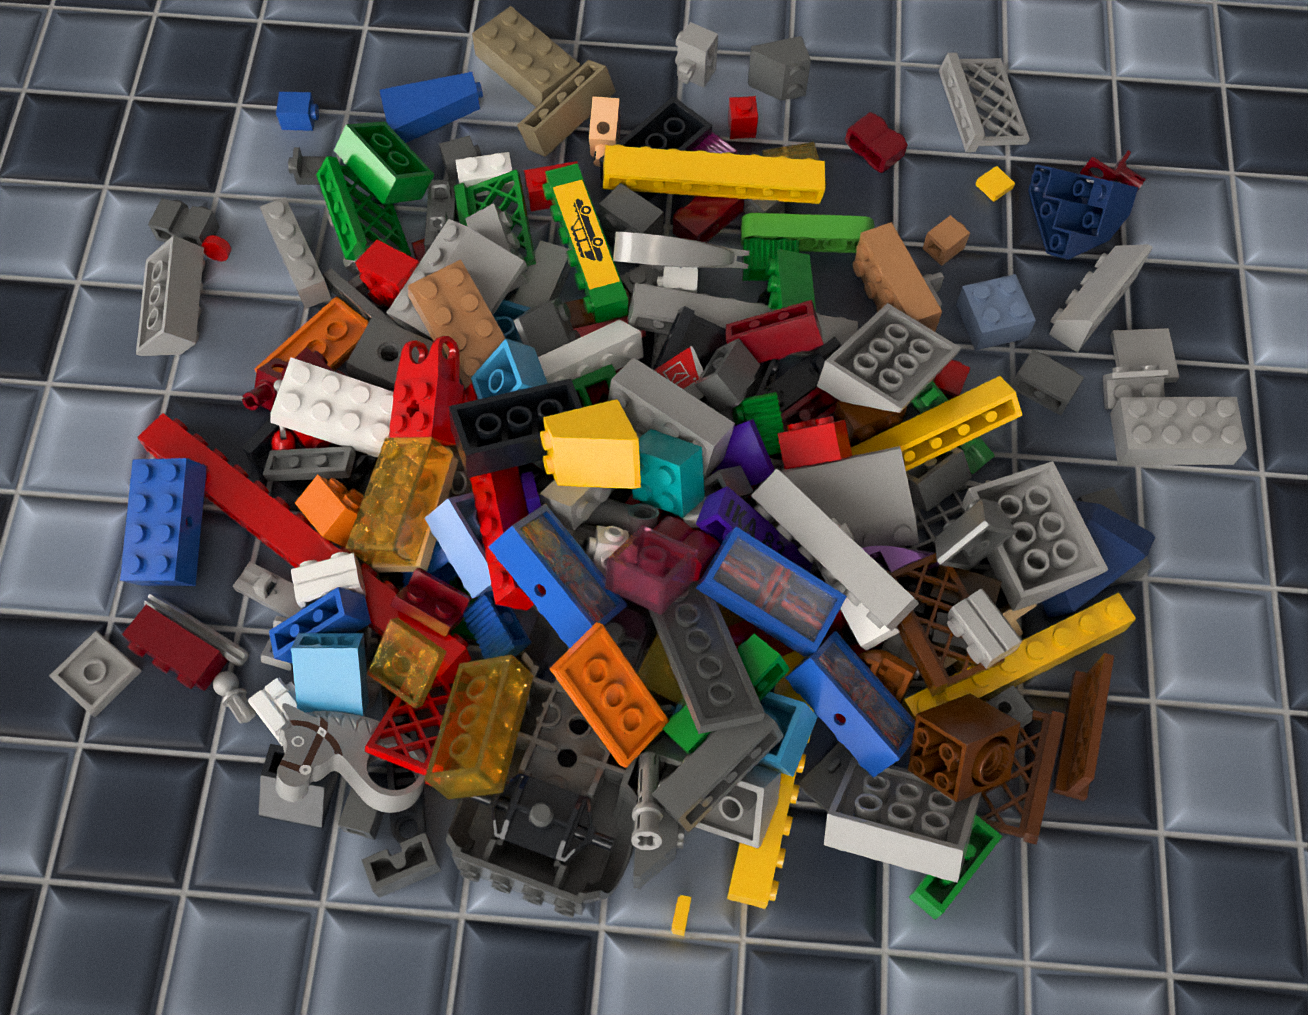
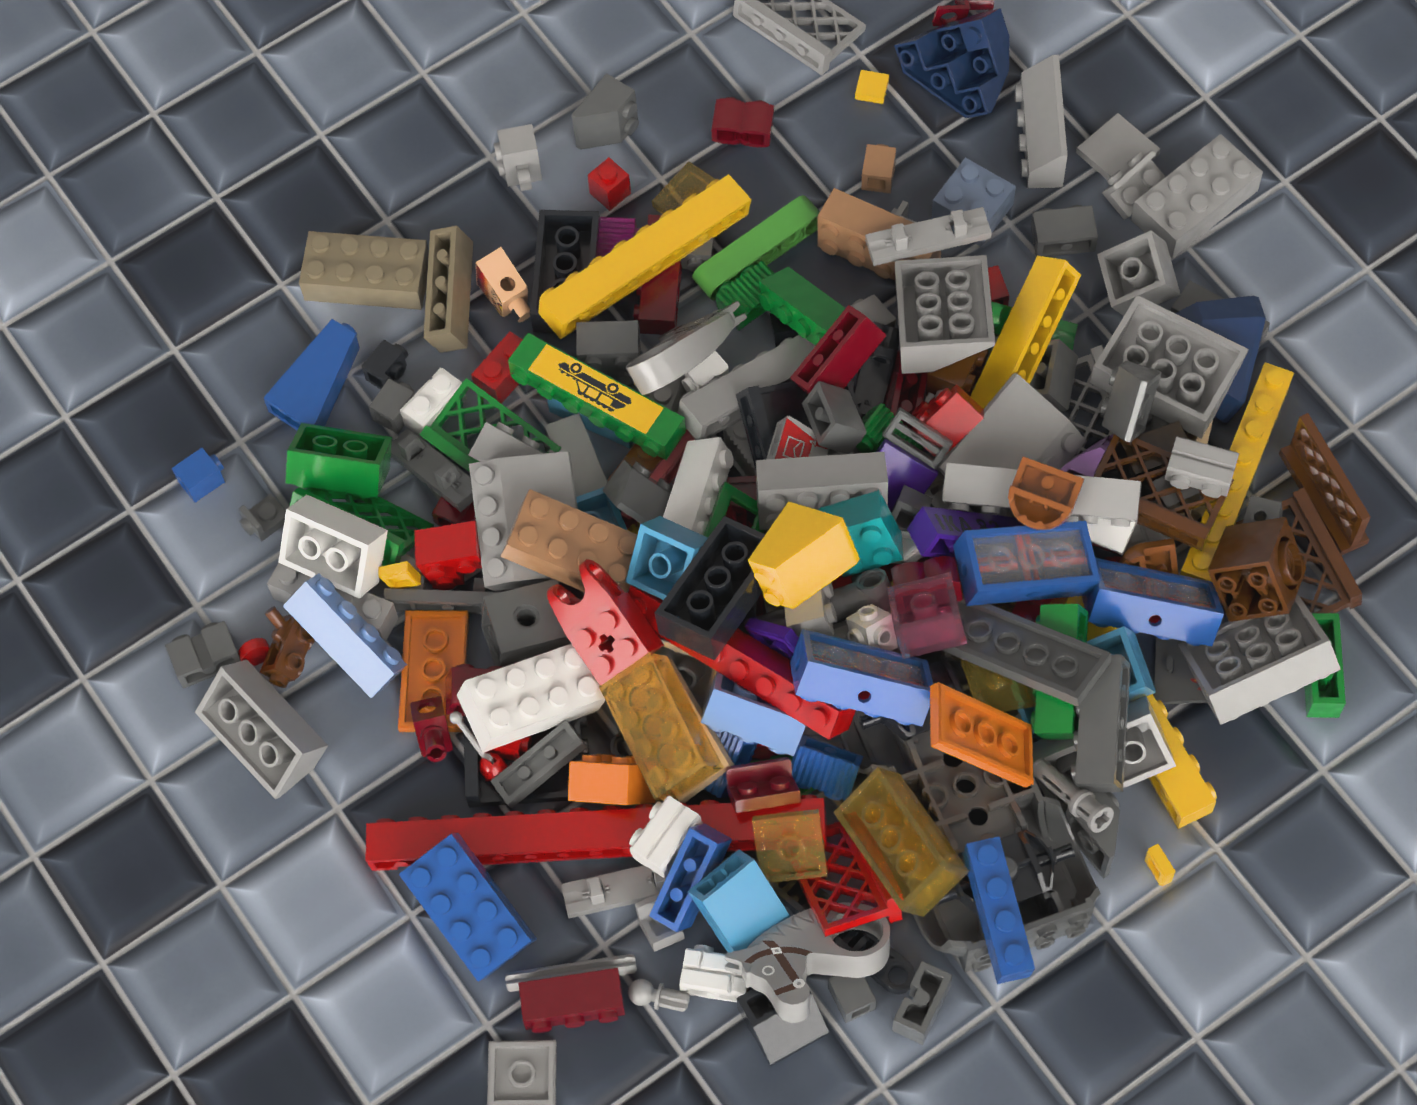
camera: 35 degrees left, 0 degrees up
none -> reddish brown brick [260,606,315,688]
none -> white brick [279,495,388,599]
none -> brick [283,573,407,698]
none -> black brick [361,340,409,390]
none -> yellow tile [379,561,421,589]
none -> light grey hinge [865,207,992,266]
none -> dark grey tile [882,407,953,470]
none -> blue brick [962,836,1035,984]
none -> dark orange slope [1008,456,1084,530]
none -> light grey brick [1097,230,1181,316]

